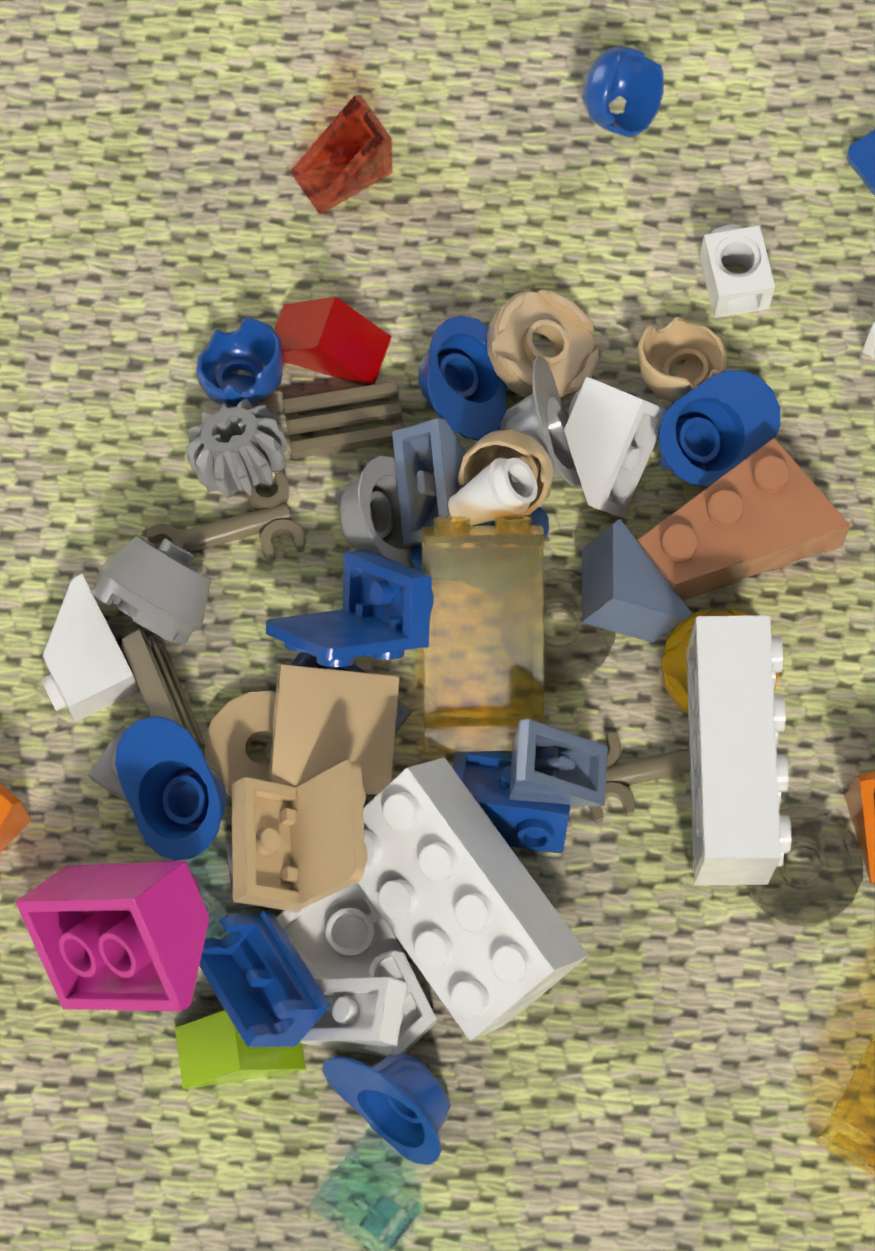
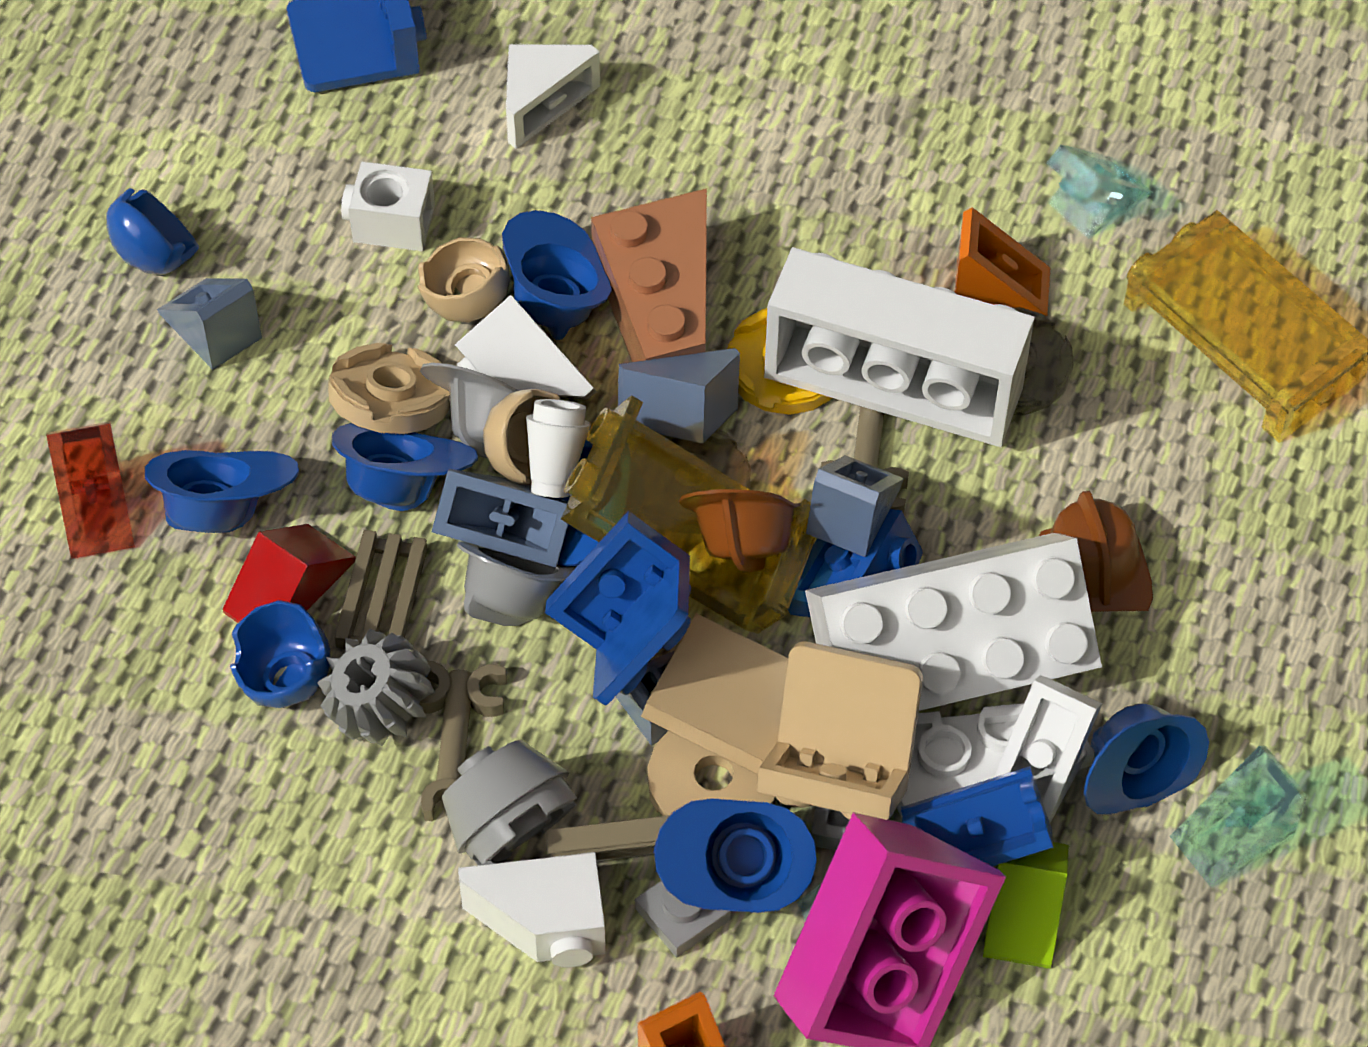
camera: 70 degrees left, 15 degrees down
none -> blue piece [145,450,299,533]
none -> sand blue slope [157,278,262,370]
none -> dark orange piece [679,489,801,573]
none -> dark orange piece [1039,490,1153,612]

